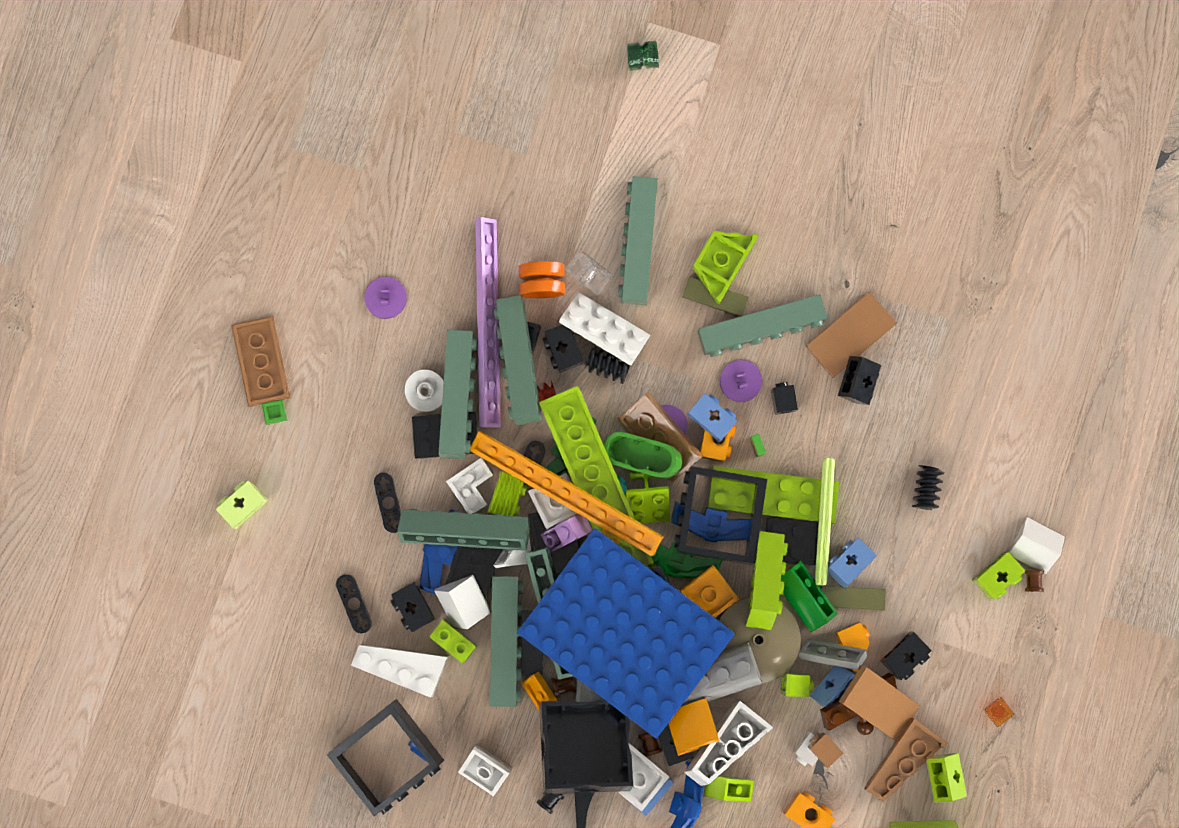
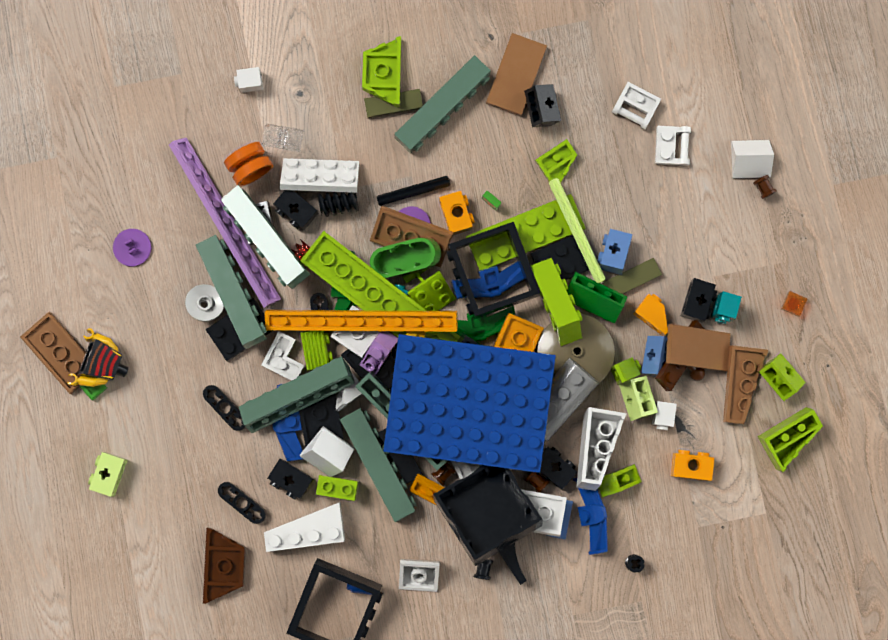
camera: 30 degrees left, 0 degrees up
sand green brick [618,176,658,306] -> none
light orange slope [668,698,719,756] -> none
medium blue brick [687,394,737,442] -> none
medium lavender piece [720,360,762,402] -> none
black brick [771,382,798,415] -> none
light grey plate [799,639,867,670] -> none
medium nougat brick [808,732,844,768] -> none
black piece [912,465,945,510] -> none
lime brick [972,552,1025,600] -> none
none -> torso [67,328,128,387]
none -> reddish brown wing [203,527,245,604]
none -> white brick [234,67,263,93]
none -> black axle [377,176,450,206]
none -> lime wing [535,139,577,183]
none -> white plate [612,82,661,130]
none -> yellowish green brick [619,376,658,421]
none -> white plate [655,126,691,166]
none -> teal brick [711,291,742,324]

